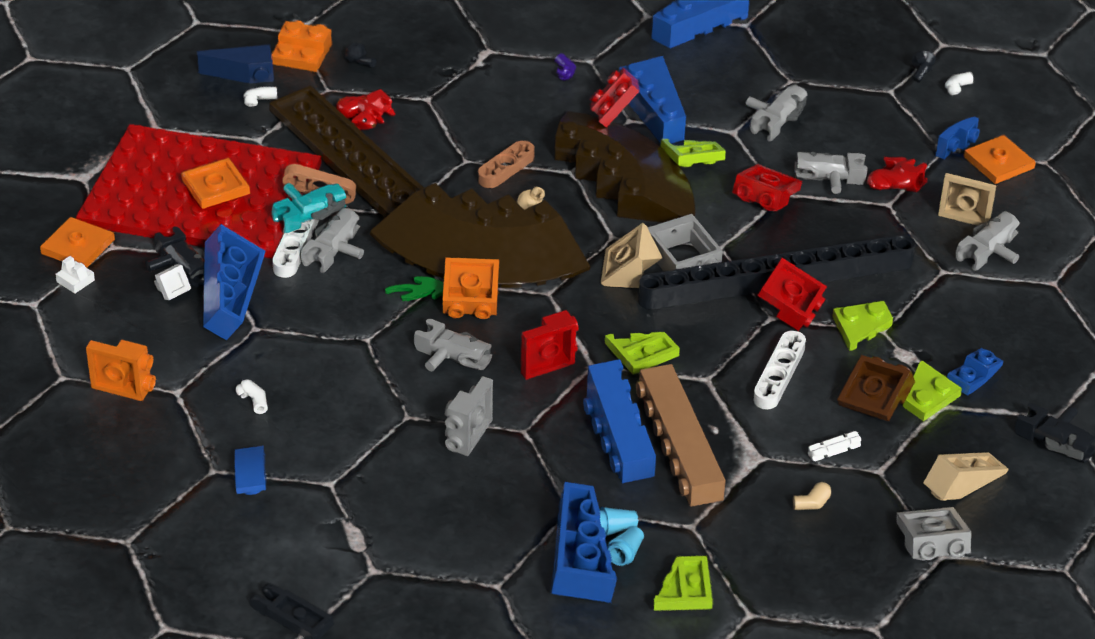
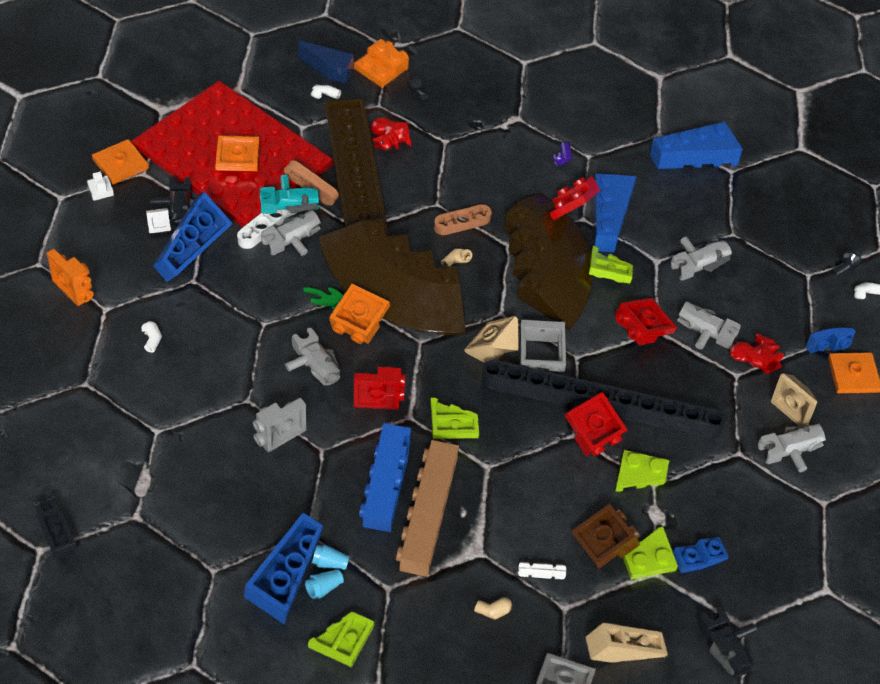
camera: 25 degrees right, 10 degrees up
blue slope [235,446,267,495] -> none
white beam [753,331,806,409] -> none

